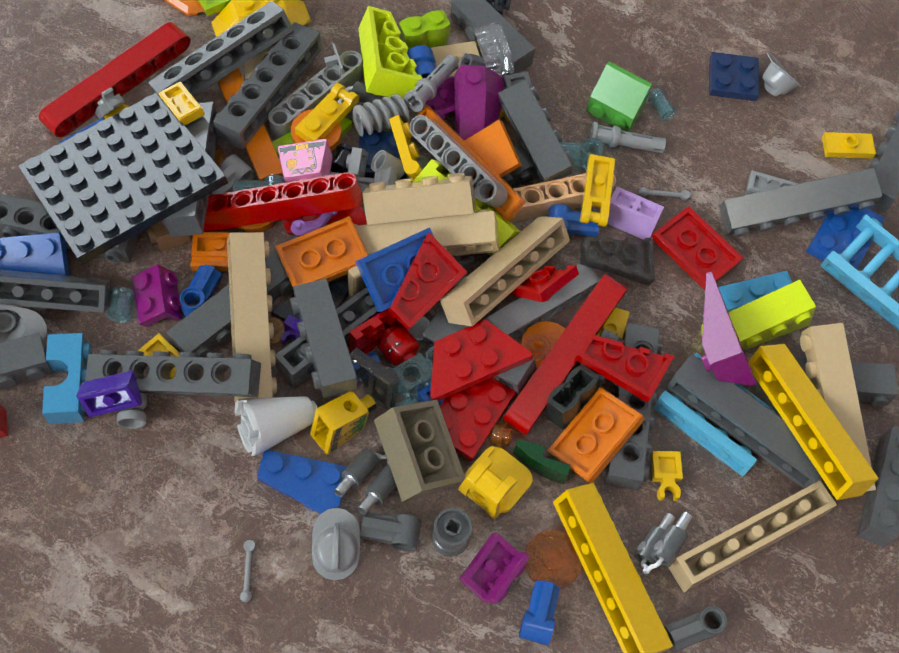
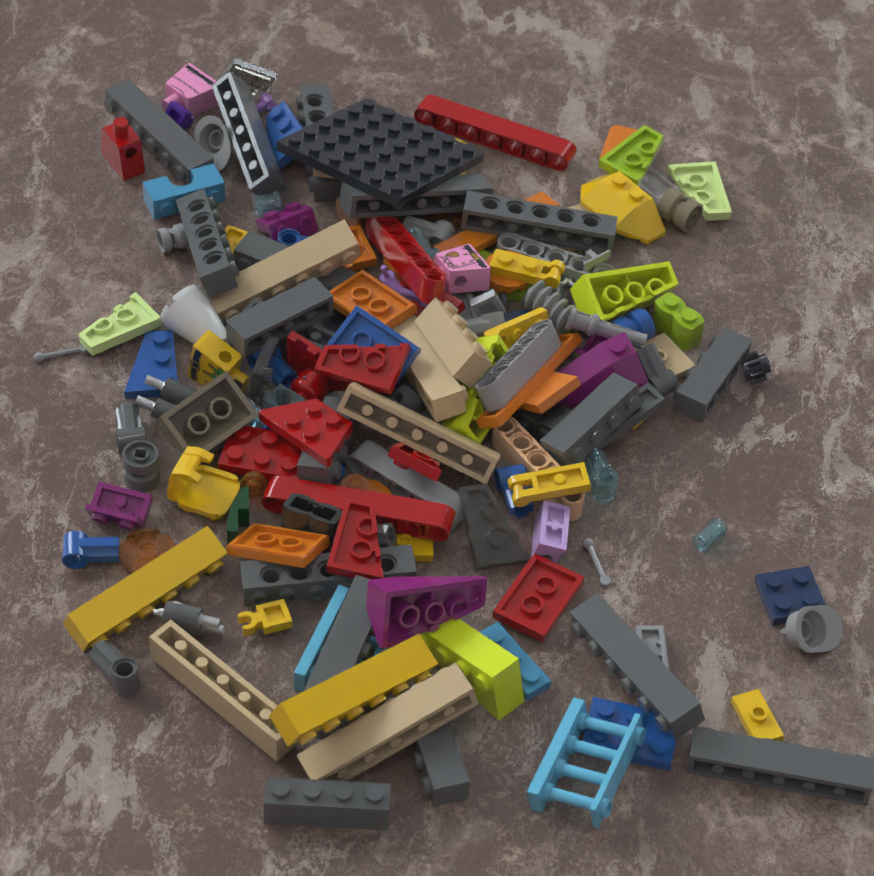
camera: 75 degrees right, 15 degrees down
dark purple slope [76,371,142,417] -> none
light grey plate [95,87,125,119] -> none
dark grey brick [148,1,294,97] -> none
yellow plate [158,82,205,125] -> none
light grey piece [312,508,360,580] -> none
clear hinge [474,21,514,75] -> none
slope [586,62,652,132] -> none
light grey pin [589,121,666,154] -> none
none -> yellowish green wing [78,292,162,356]

